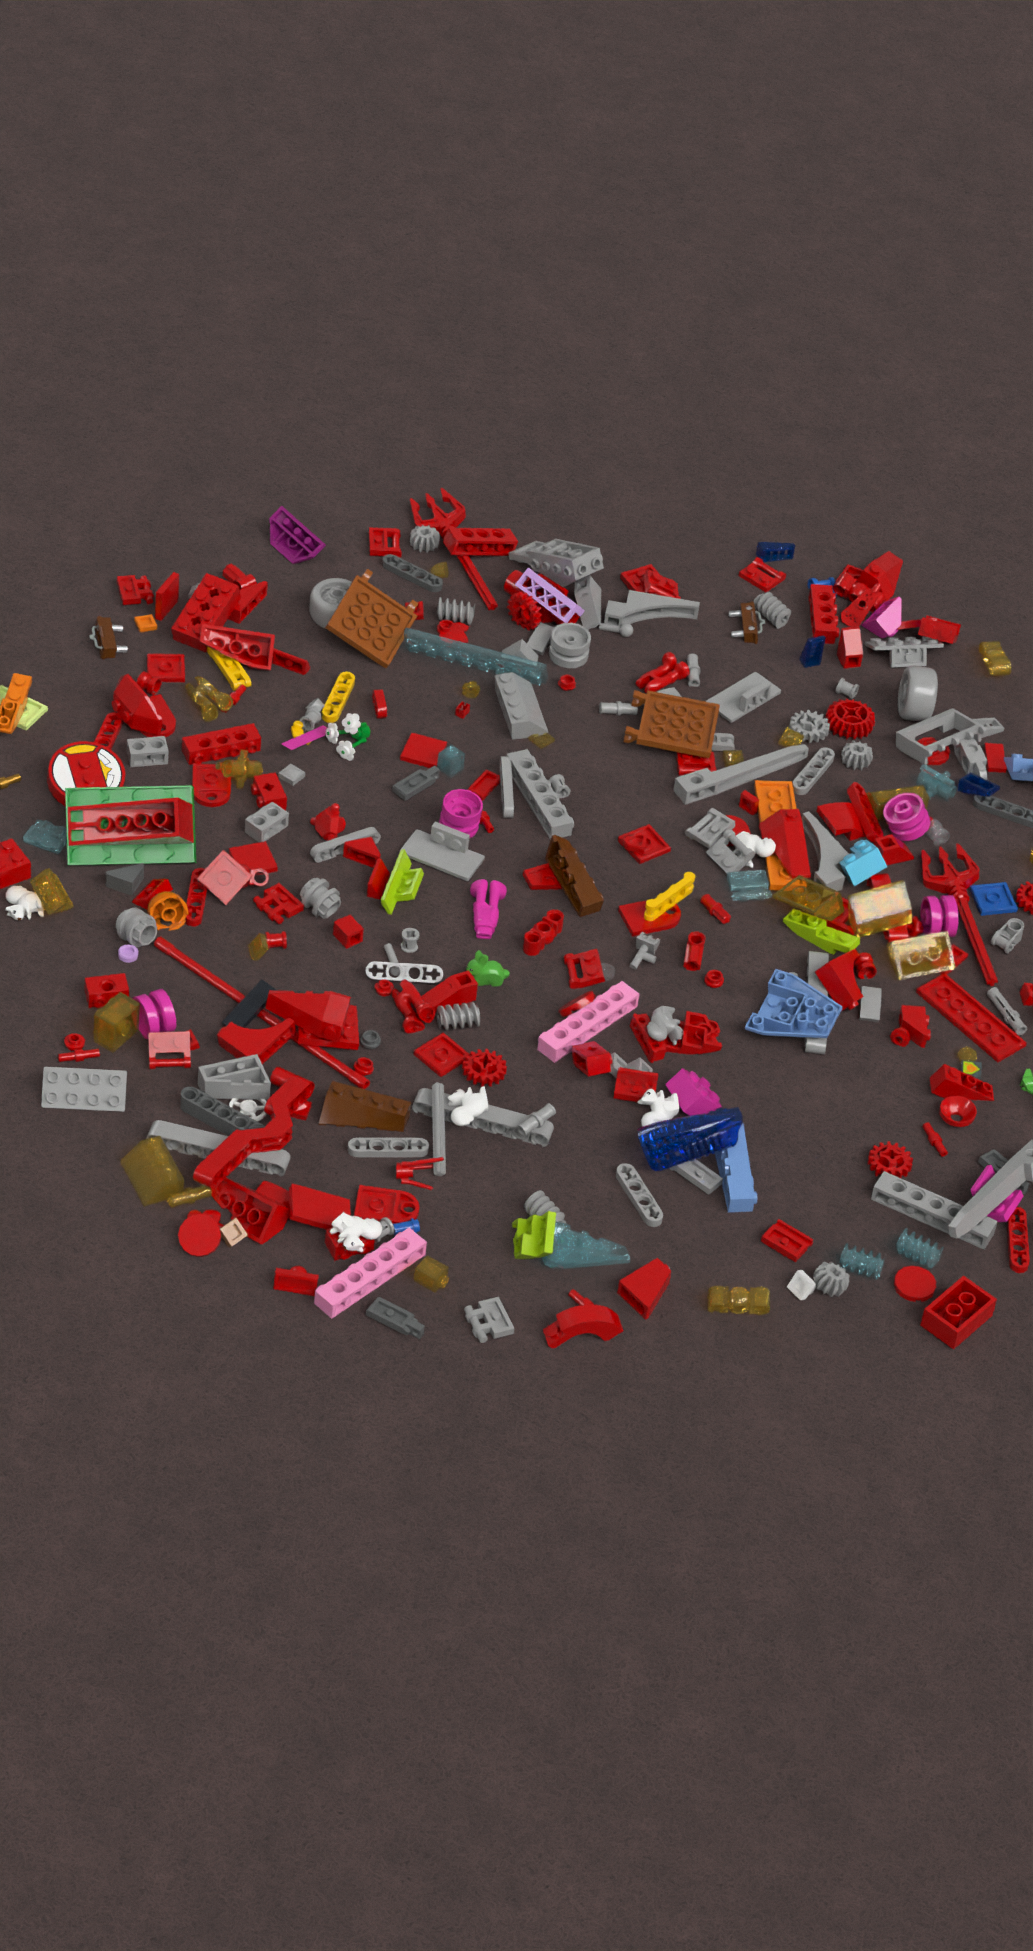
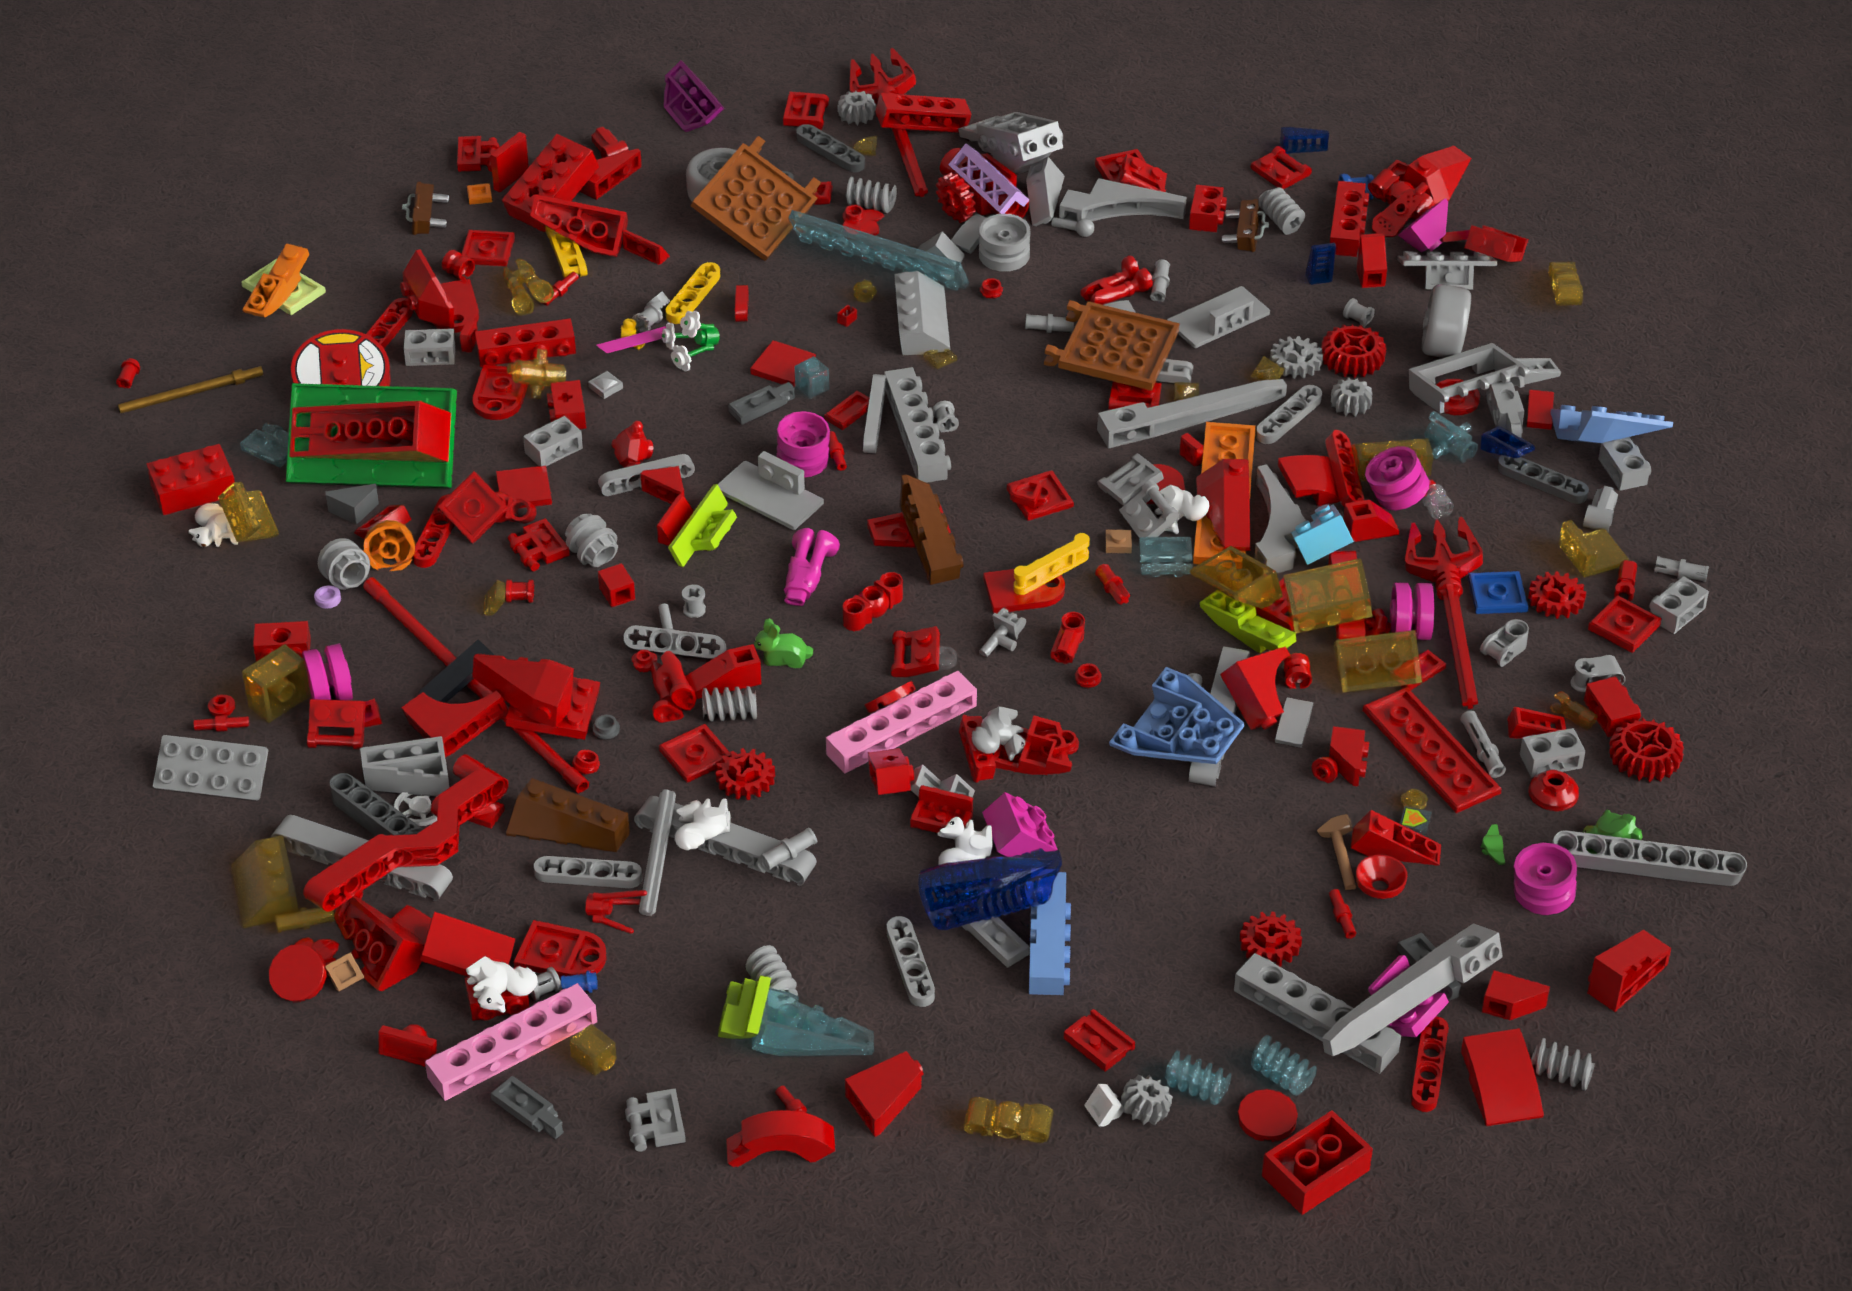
camera: 15 degrees right, 0 degrees up
none -> red tile [460,319,478,353]
none -> medium nougat plate [1105,530,1132,553]
none -> red brick [1189,184,1227,232]
none -> medium nougat piece [1317,814,1356,890]

